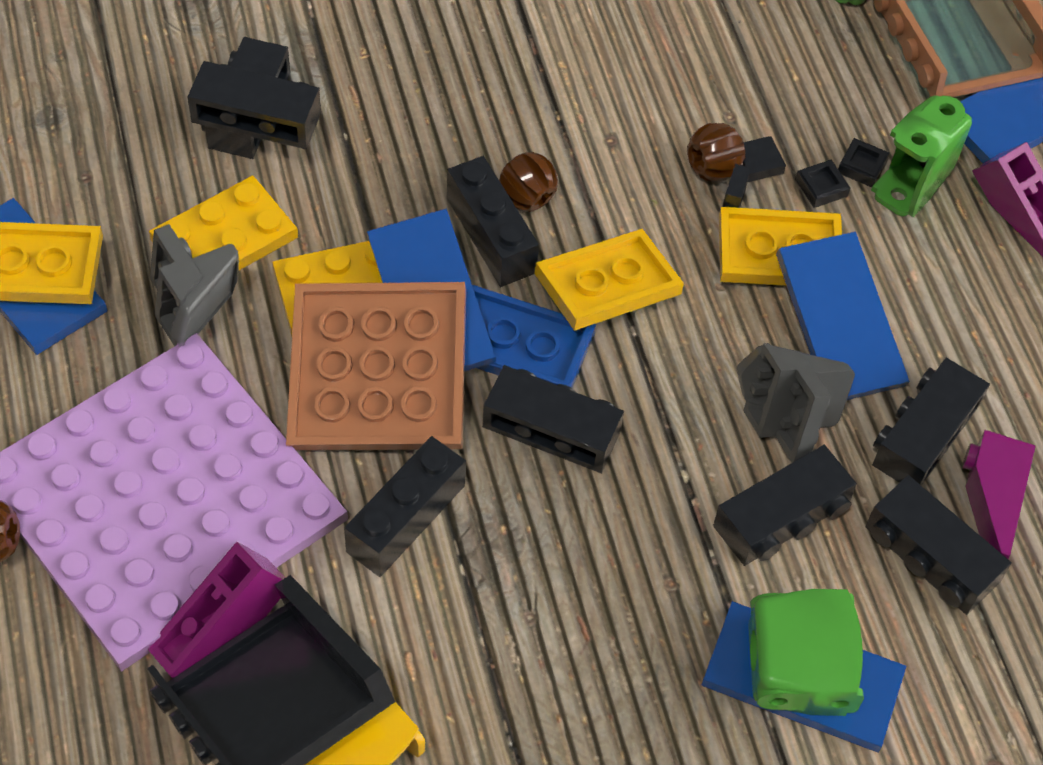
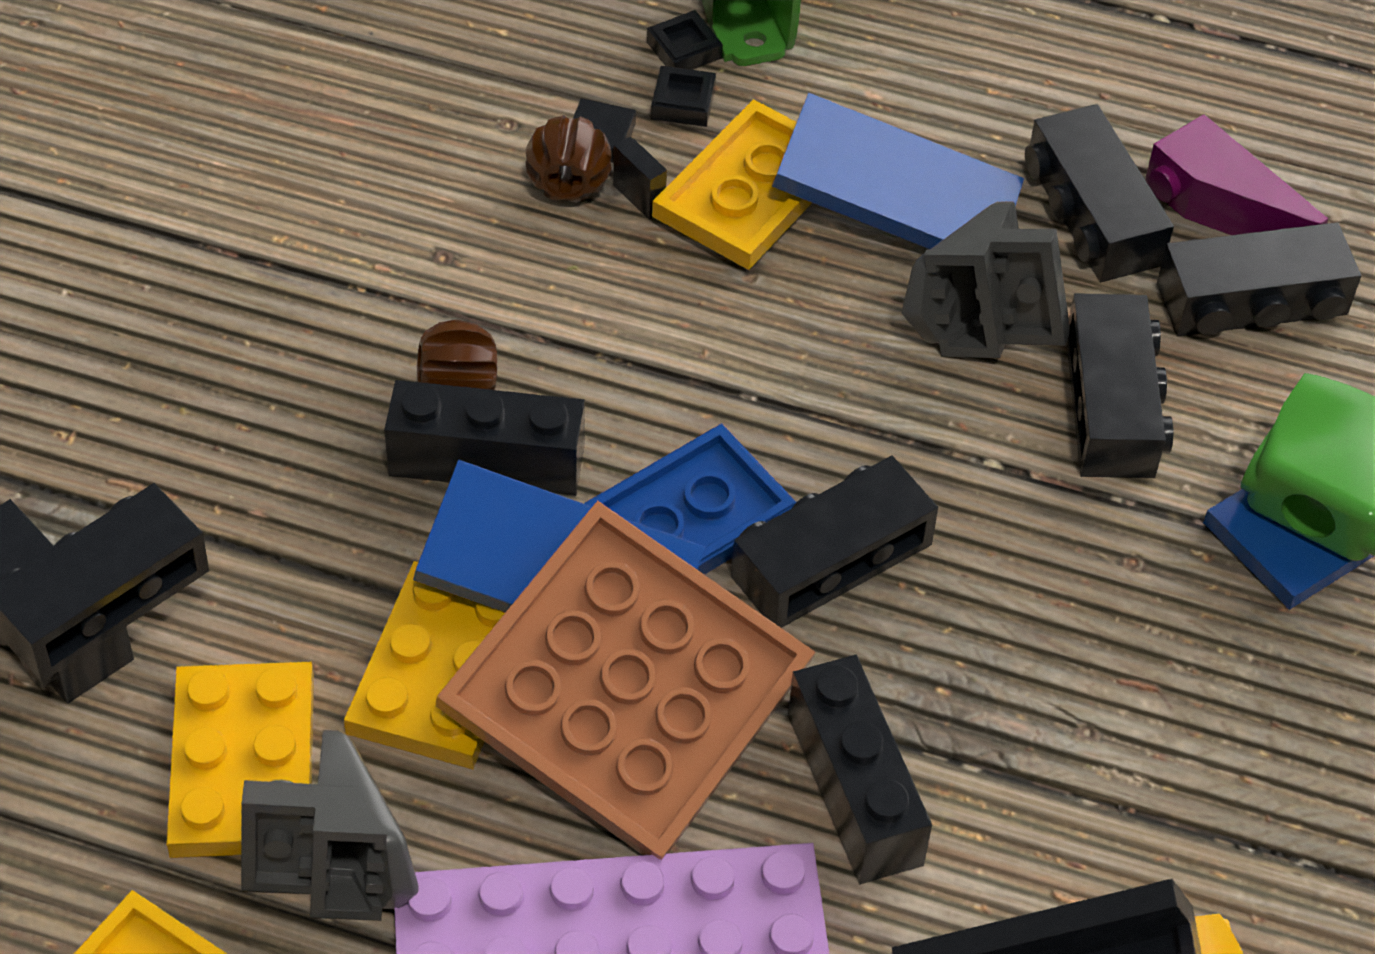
camera: 55 degrees left, 5 degrees down
yellow plate [534,229,684,331] -> none

